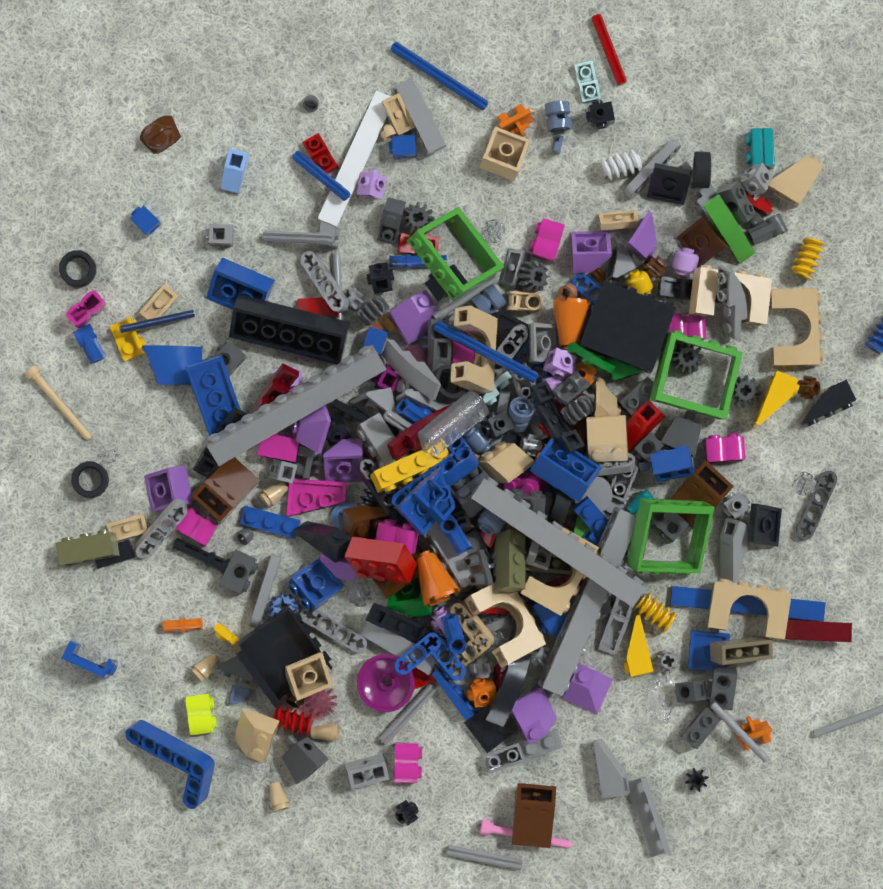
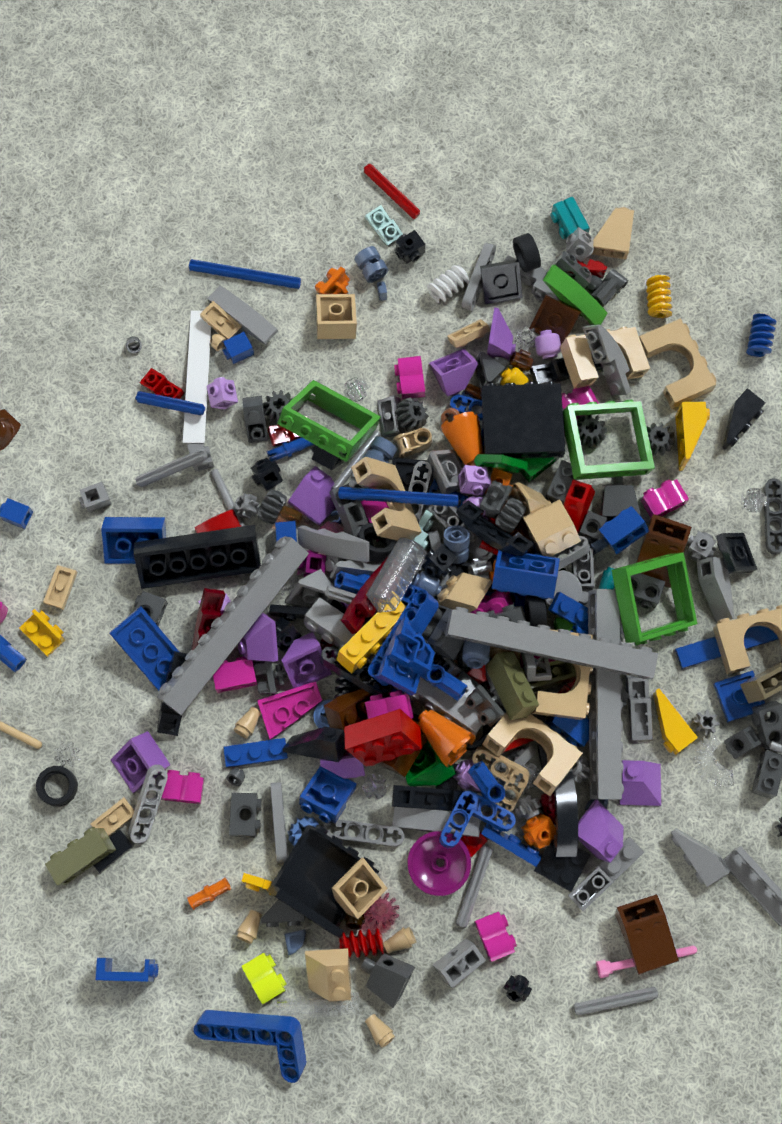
camera: 20 degrees left, 10 degrees down
dark blue bar [119,310,195,333] -> none
blue slope [142,345,202,386] -> none
black pin [172,538,230,575] -> none
reddish brown slope [192,457,261,523] -> none
light blue slope [221,149,249,194] -> none
light grey brick [268,459,297,484] -> none
light grey beam [301,251,349,313] -> none
yellow piece [633,593,676,634] -> none
reddish brown gear [797,376,820,400] -> none

